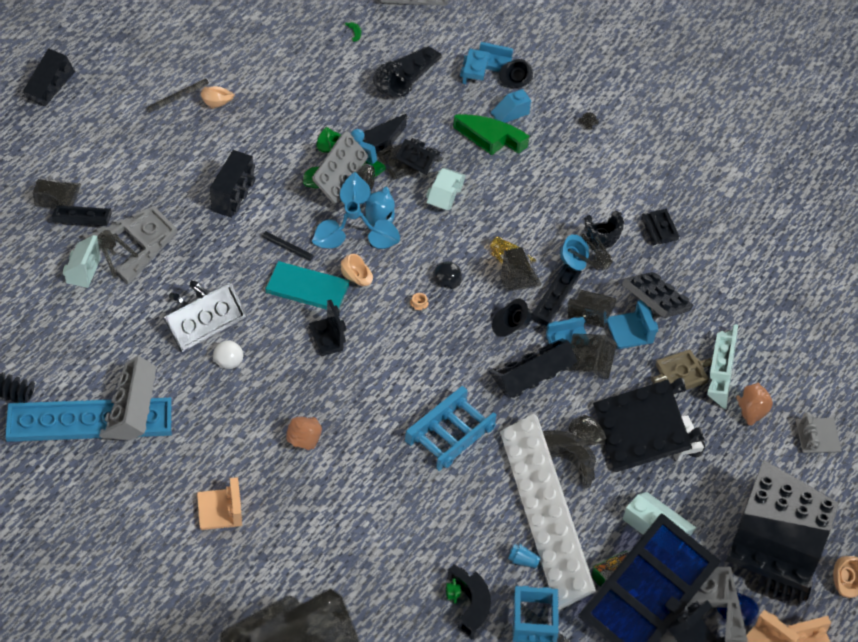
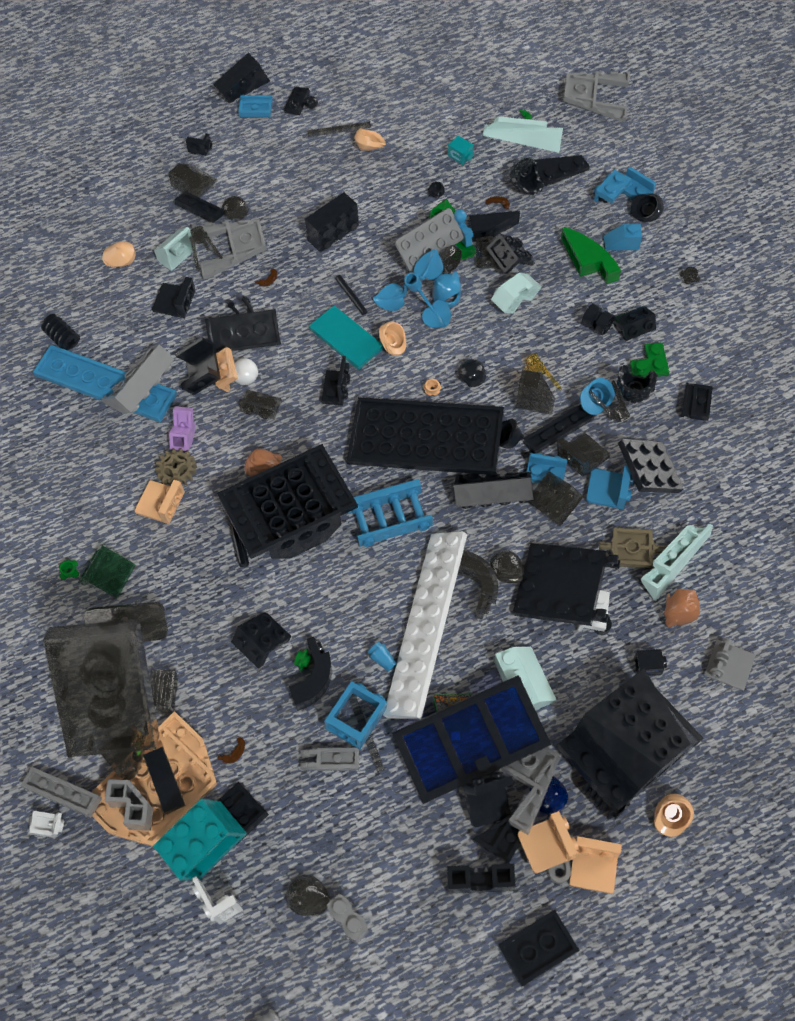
camera: 35 degrees right, 10 degrees up
none -> green plate [59,560,79,580]
none -> clear green bracket [78,545,136,598]
none -> light nougat hat [102,241,136,267]
none -> black bracket [152,277,196,318]
none -> dark tan gear [155,448,197,486]
none -> lavender brick [169,406,196,451]
none -> black panel [176,337,221,395]
none -> black bracket [185,133,213,156]
none -> light nougat bracket [215,347,238,392]
none -> black wedge [217,444,358,559]
none -> clear smoke hair [221,196,249,221]
none -> black axle [228,517,249,567]
none -> black bracket [231,612,291,668]
none -> dark azure plate [238,95,273,117]
none -> clear smoke bracket [238,389,282,419]
none -> reddish brown piece [255,269,277,287]
none -> black plate [284,86,318,115]
none -> black plate [346,397,504,475]
none -> black plate [428,182,445,198]
none -> teal brick [448,135,474,165]
none -> light aqua wedge [483,116,563,153]
none -> reddish brown piece [486,196,510,210]
none -> black wheel [581,303,615,336]
none -> black bracket [614,306,656,341]
none -> green plate [630,342,670,377]
none -> black brick [634,649,667,676]

